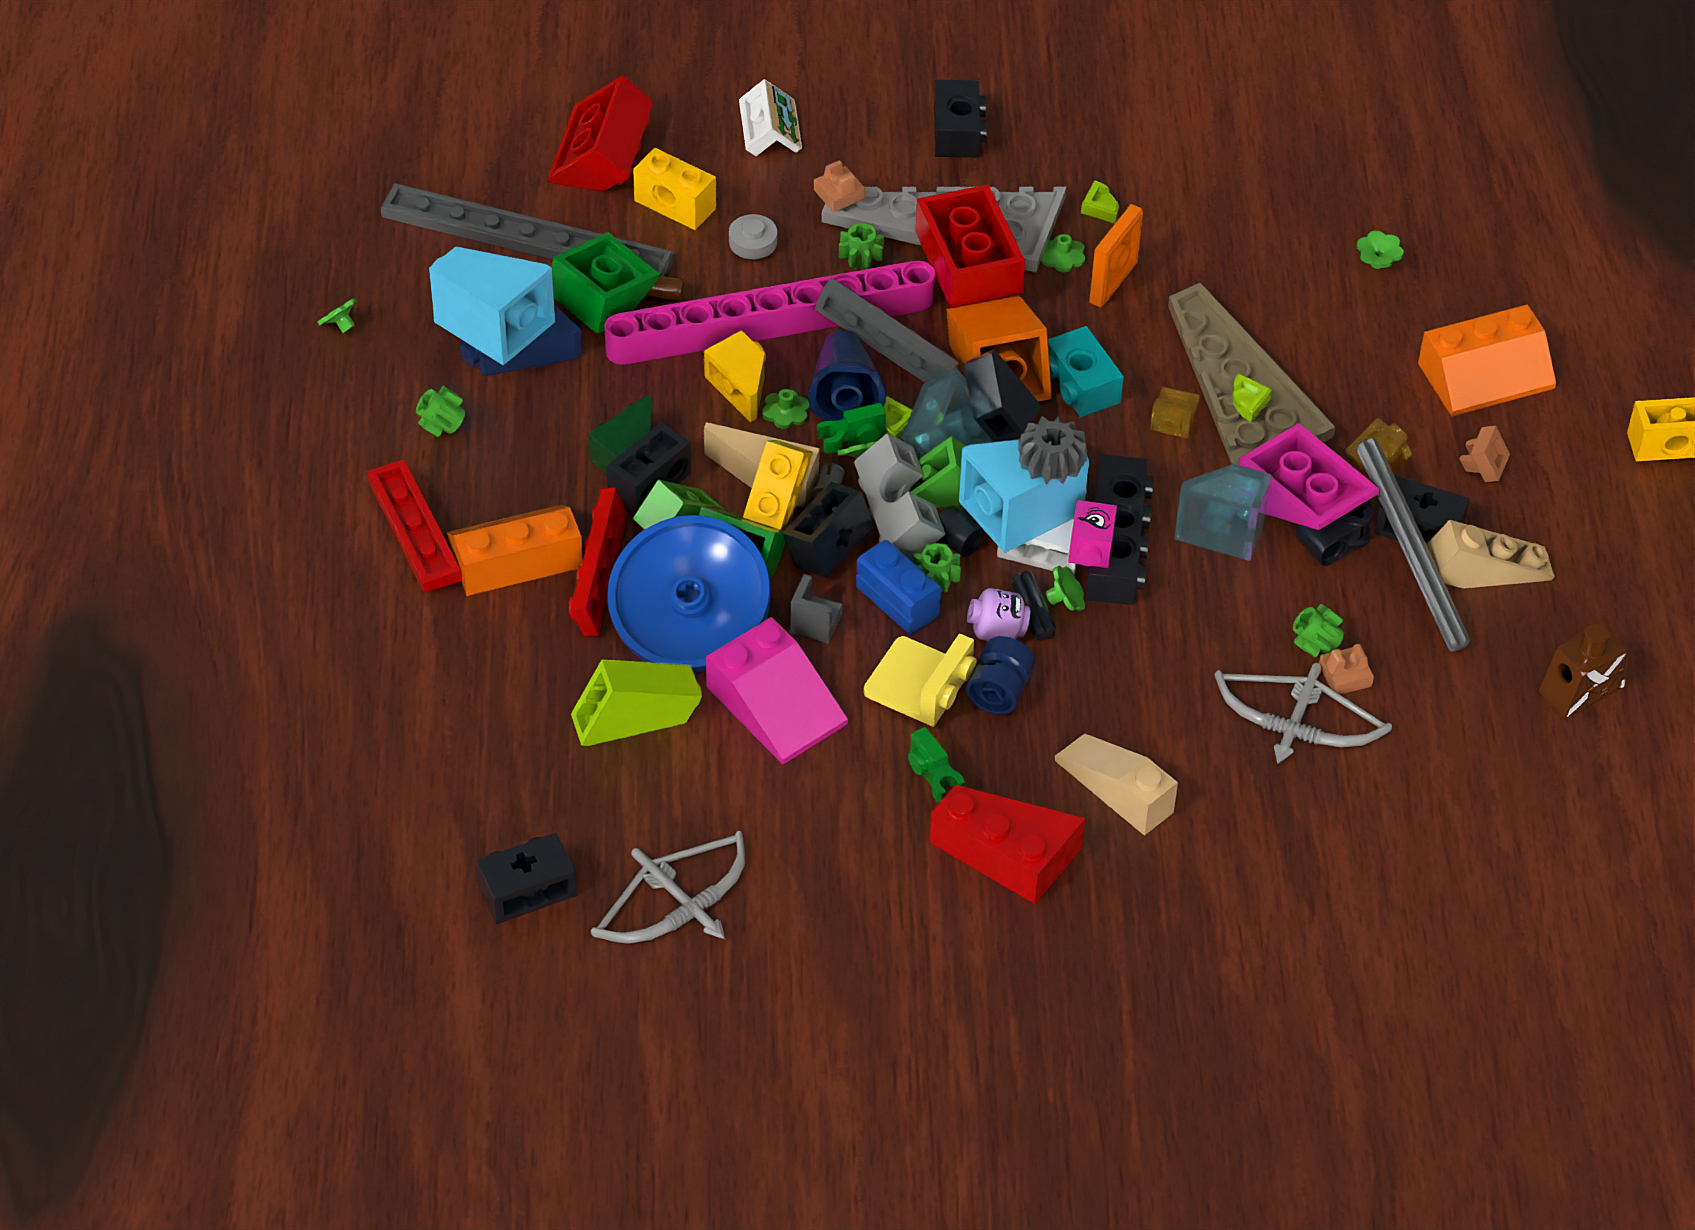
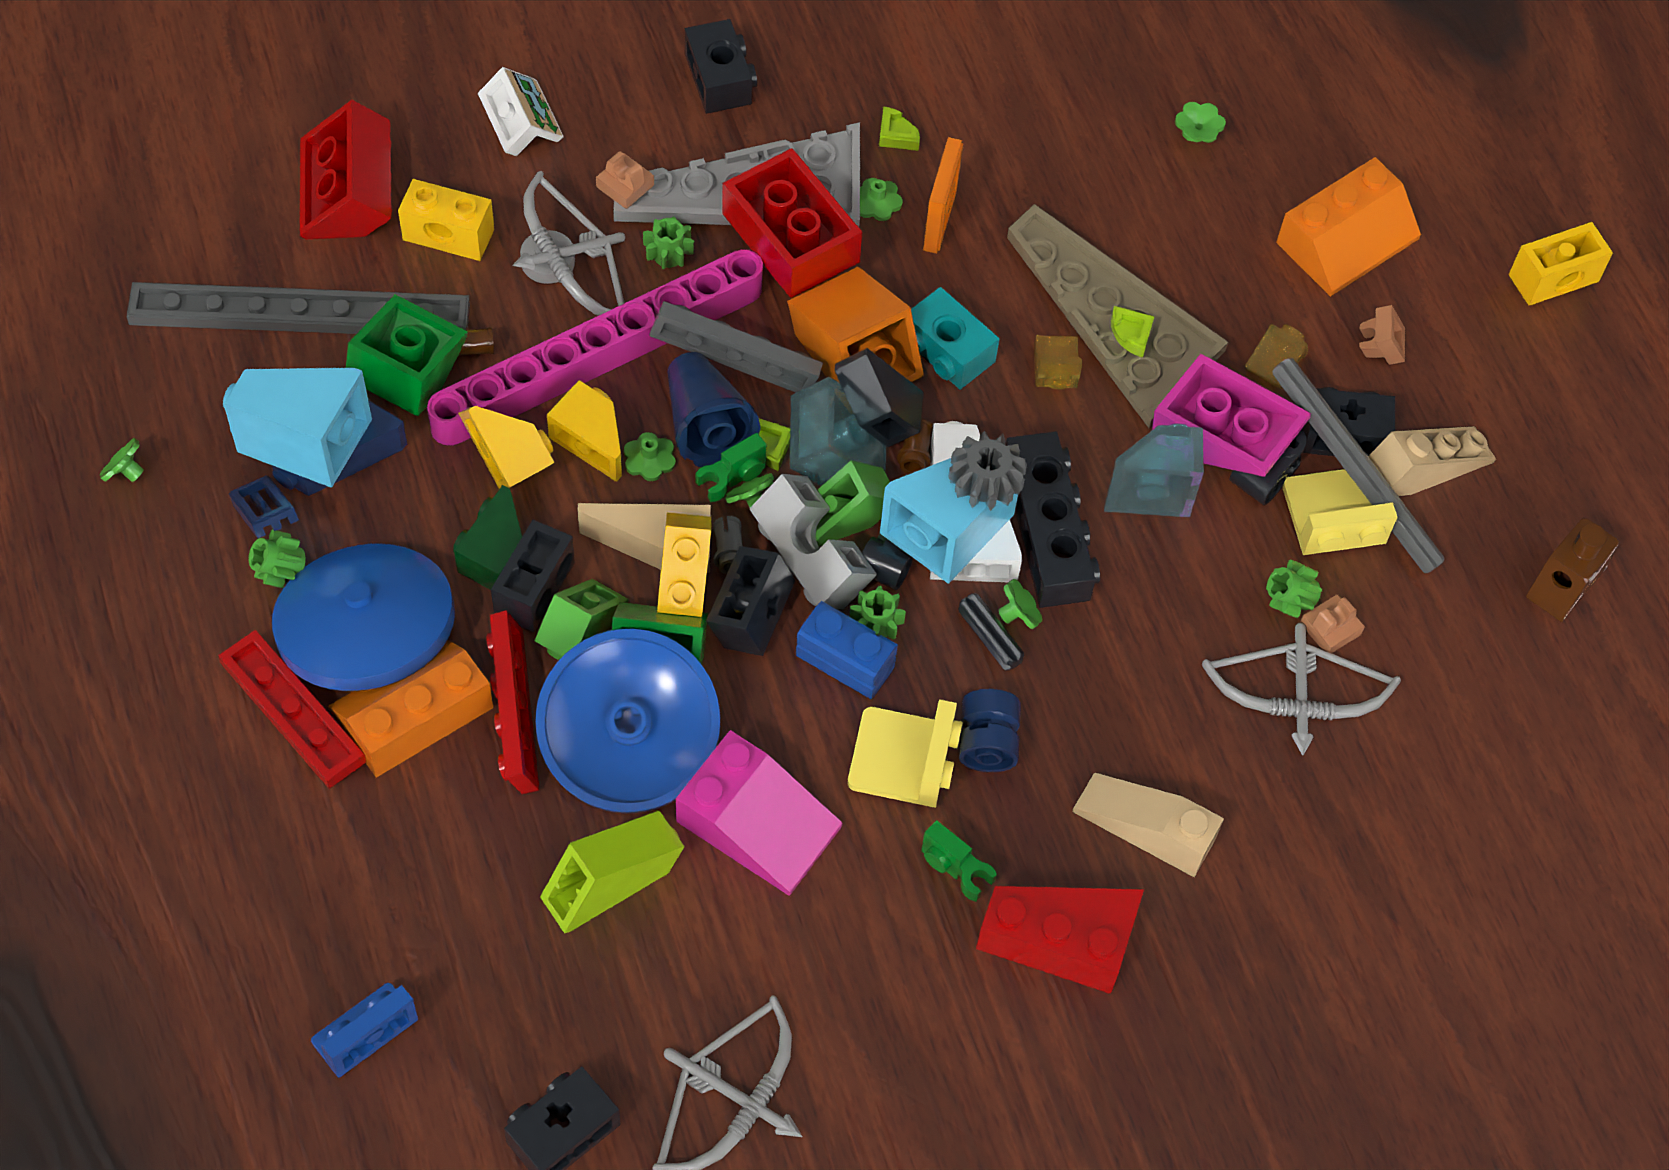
camera: 20 degrees left, 10 degrees up
dark grey panel [790,574,843,644] -> none
lavender head [967,588,1030,641] -> none
dark pink brick [1068,500,1117,568] -> none
none -> dark blue tile [228,475,299,539]
none -> blue dish [272,544,455,691]
none -> blue bracket [311,983,418,1078]
none -> yellow slope [458,406,555,489]
none -> light grey piece [512,171,626,316]
none -> light yellow bracket [1283,469,1398,555]

